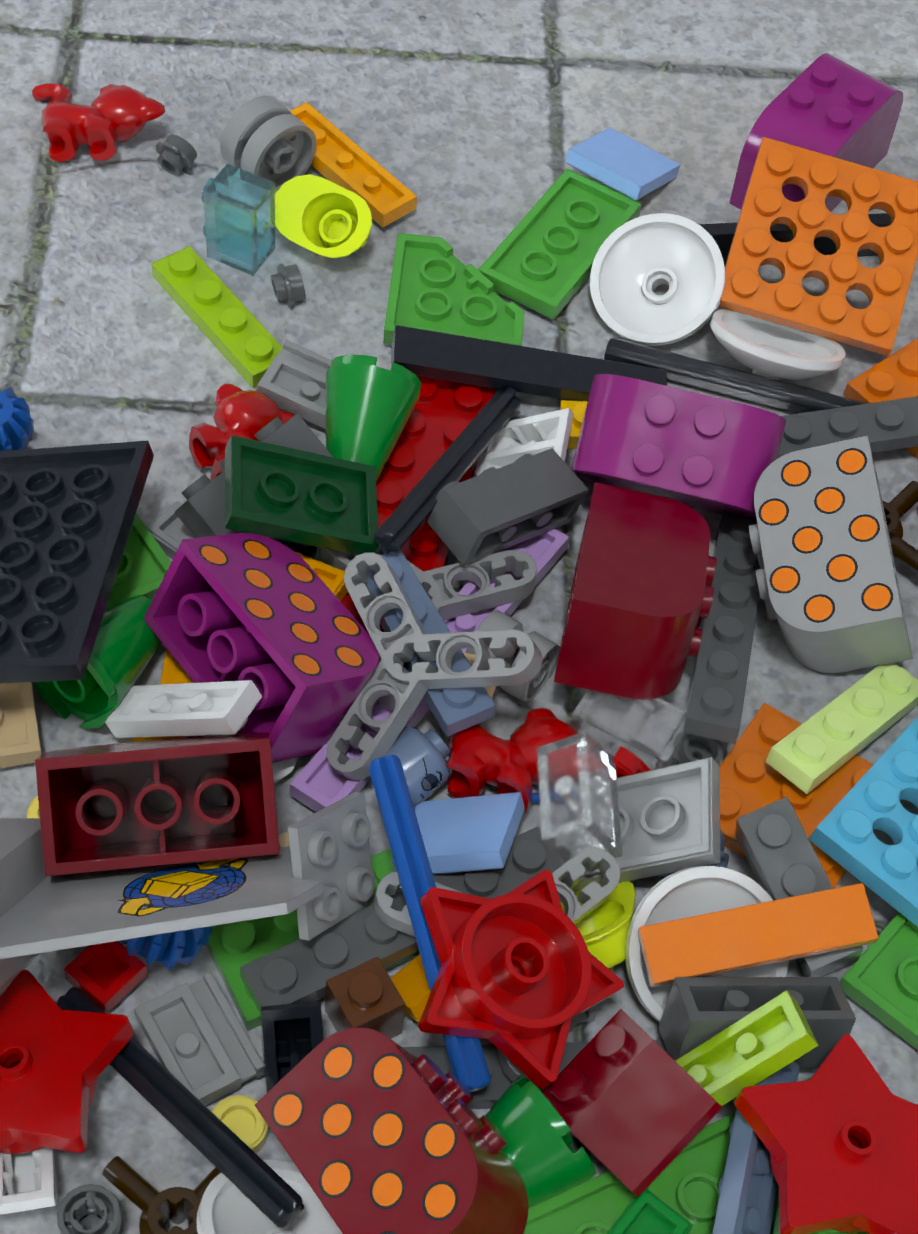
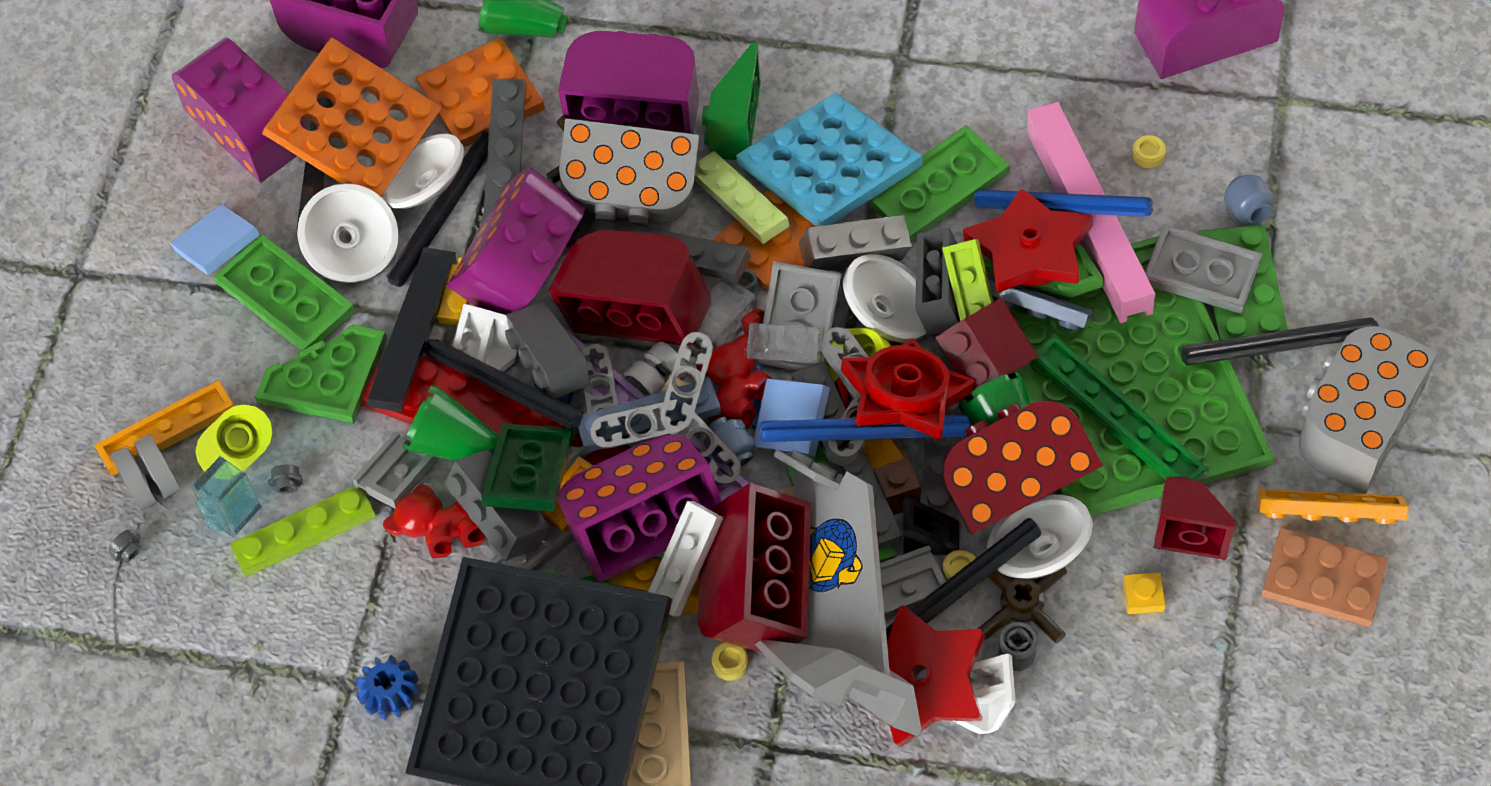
camera: 70 degrees left, 5 degrees up
red animal [32,83,165,162] -> none
orange tile [638,883,879,988] -> none

